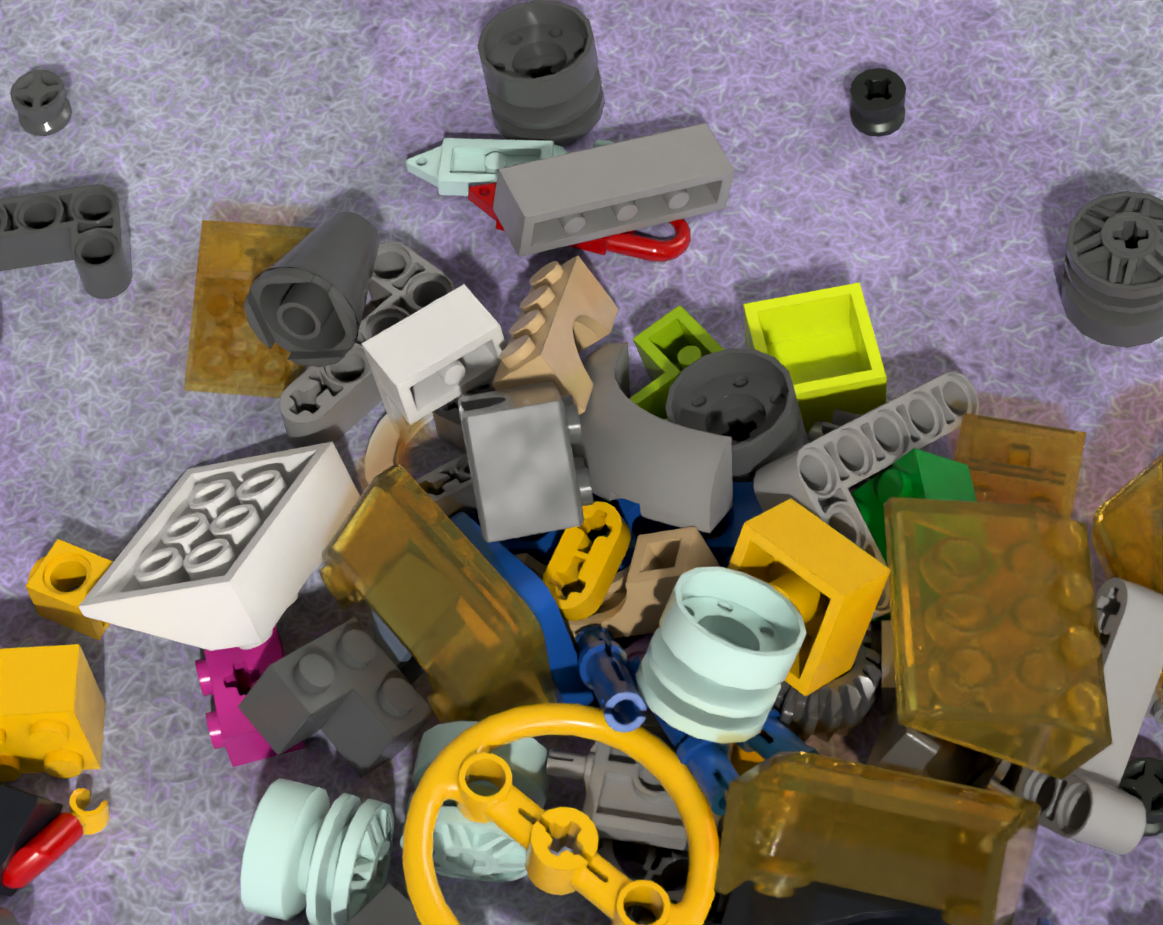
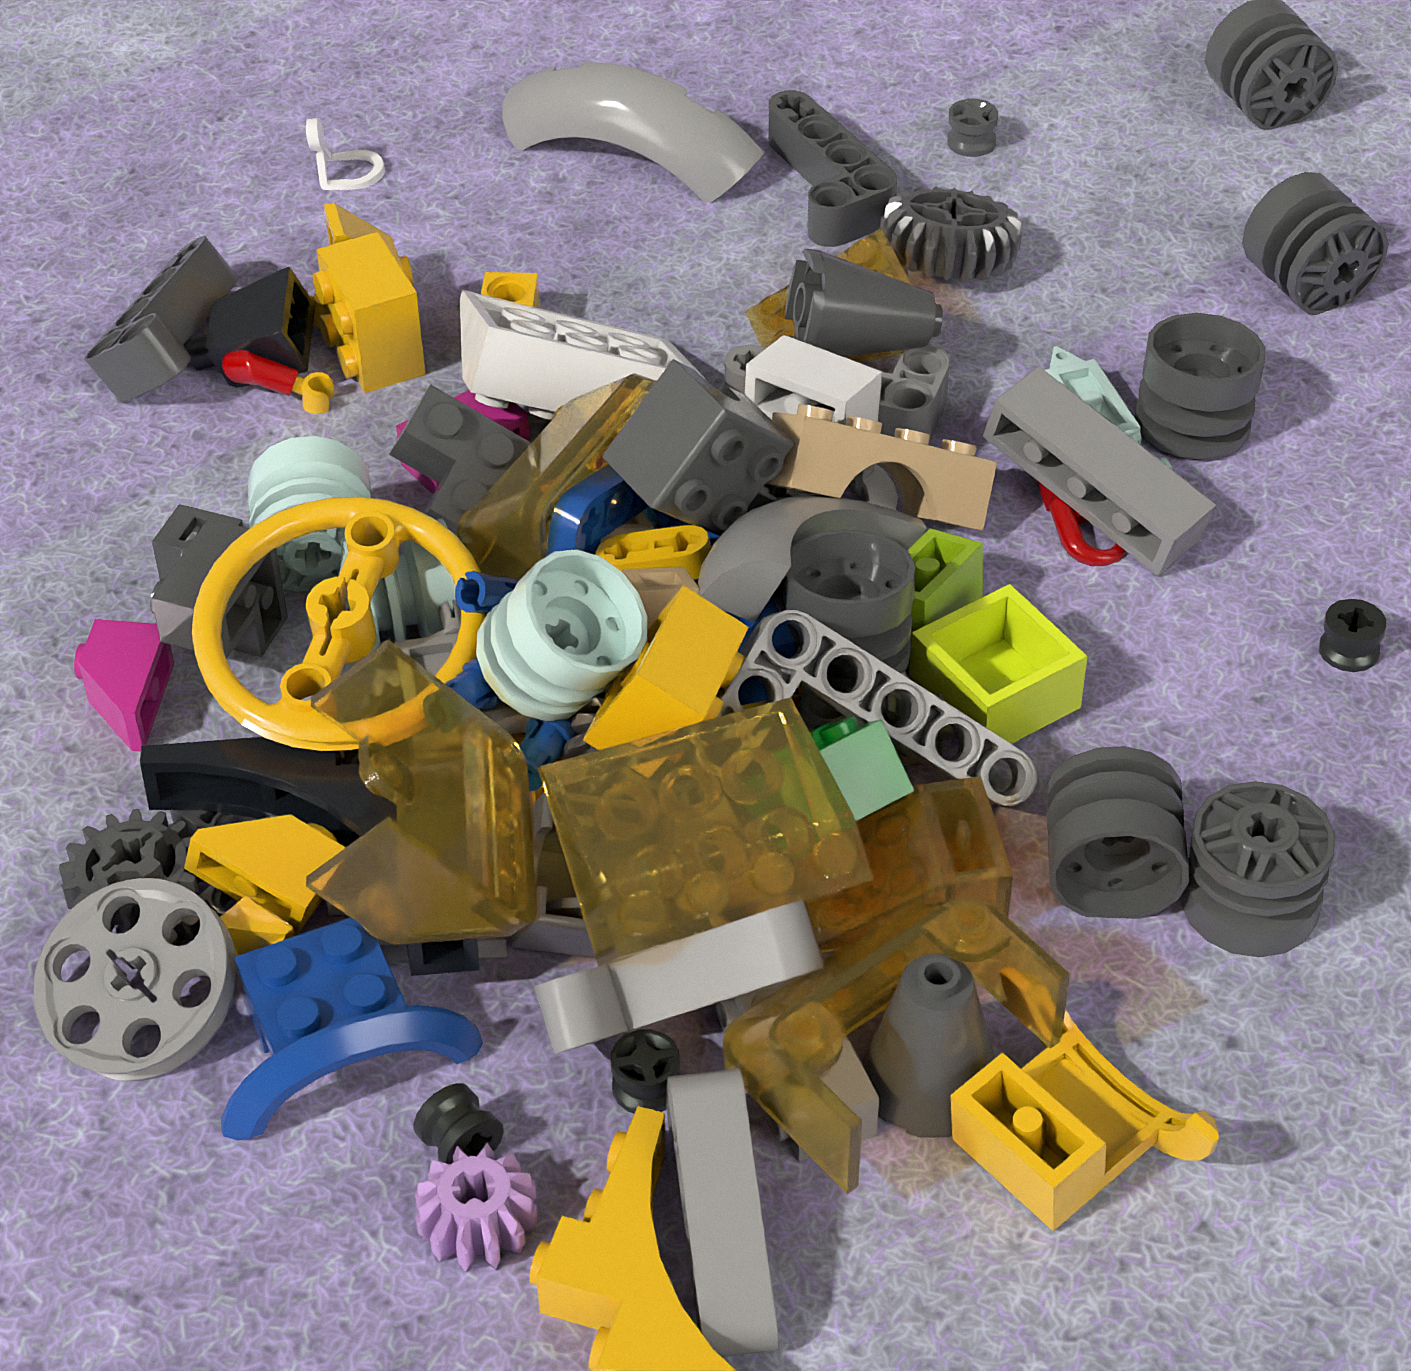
camera: 60 degrees right, 10 degrees down
none -> flat silver gear [879,186,1022,282]
none -> dark grey wheel [1045,746,1189,919]

